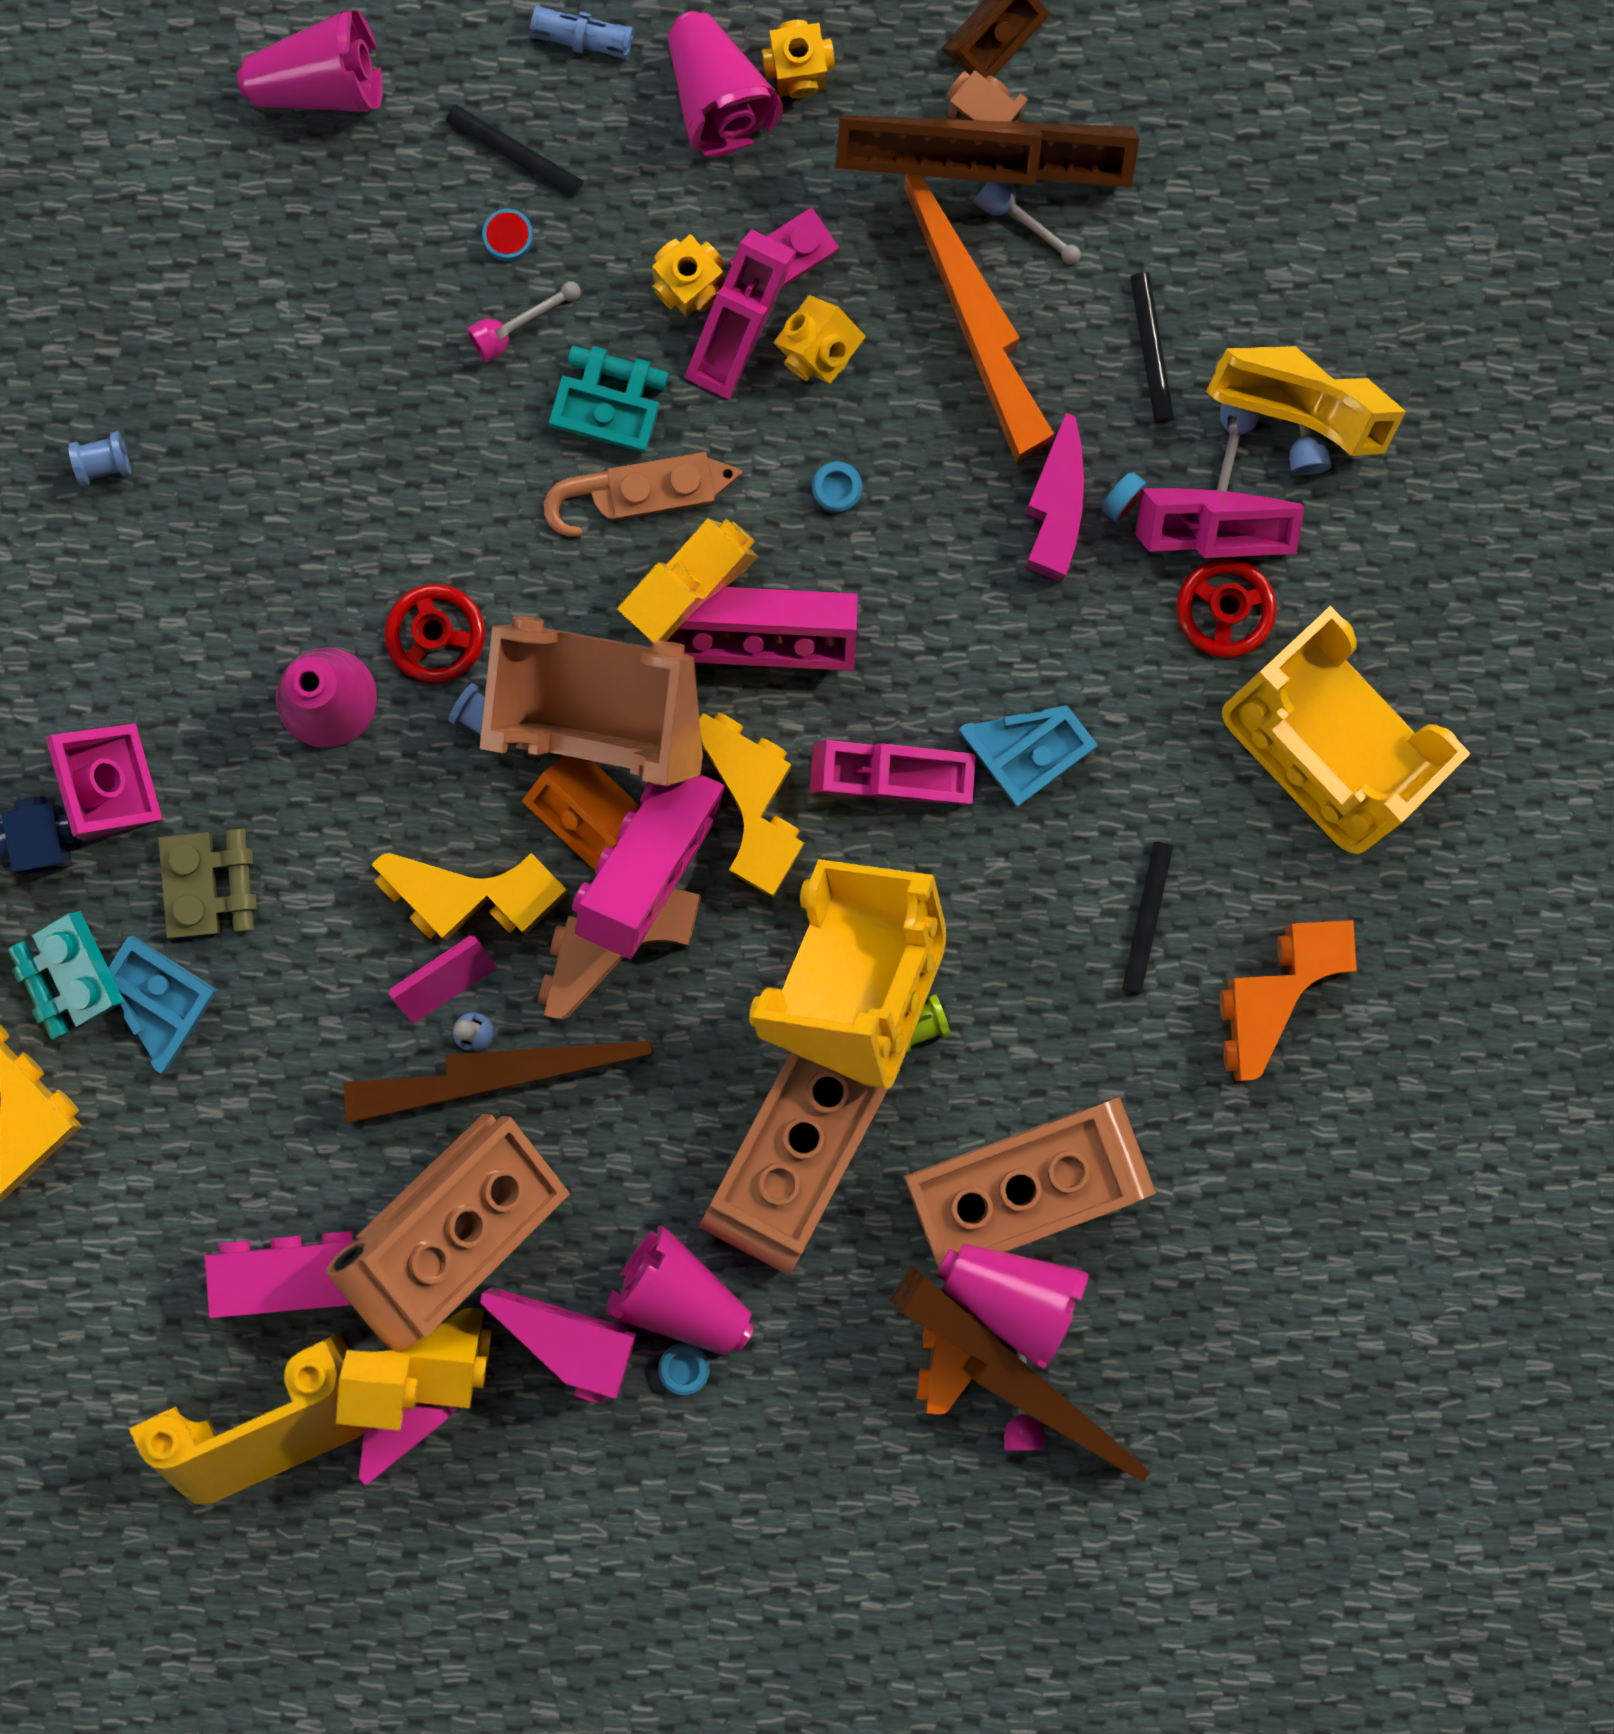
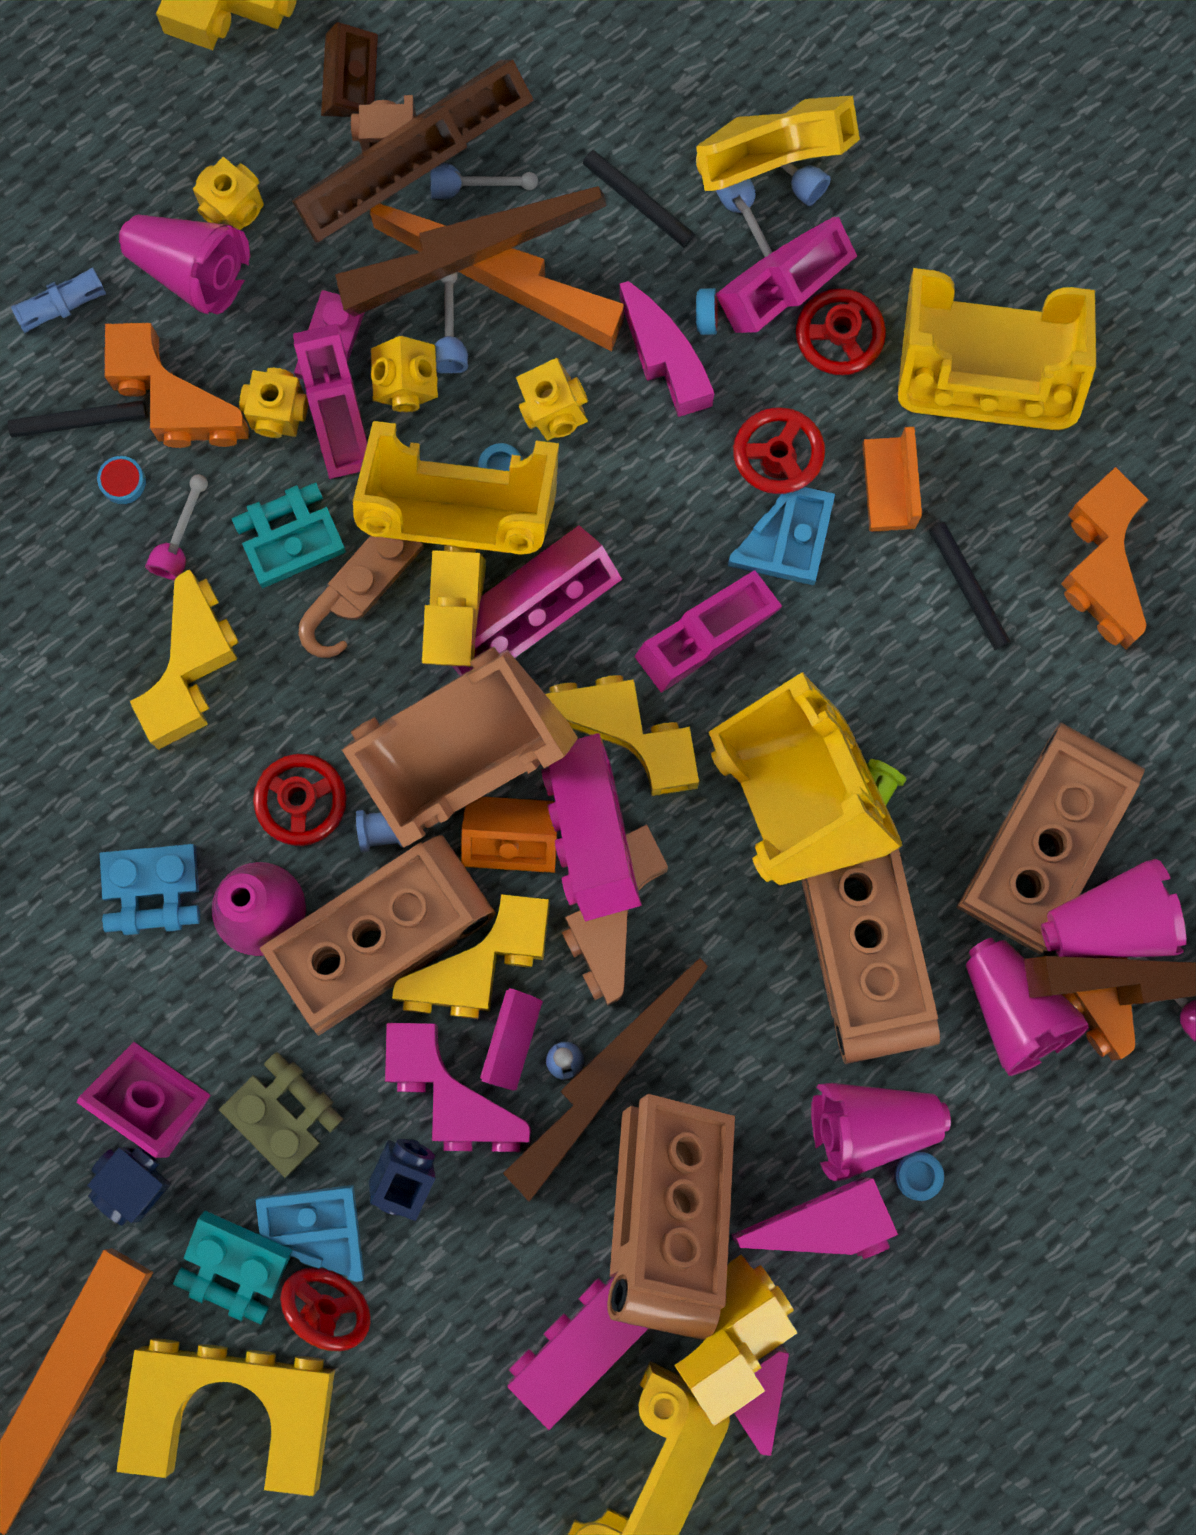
camera: 30 degrees left, 5 degrees down
none -> dark azure plate [100,844,200,935]
none -> orange arch [104,323,249,448]
none -> yellow arch [130,569,239,750]
none -> nougat hinge [259,835,496,1036]
none -> red piece [280,1267,371,1351]
none -> reddish brown slope [335,186,607,317]
none -> yellow windscreen [353,421,559,555]
none -> dark blue brick [369,1138,436,1221]
none -> dark pink arch [385,1023,531,1152]
none -> medium blue hinge [434,272,468,373]
none -> yellow brick [516,358,588,441]
none -> red piece [733,407,825,494]
none -> orange panel [862,427,922,532]
none -> dark pink cone [966,938,1089,1076]

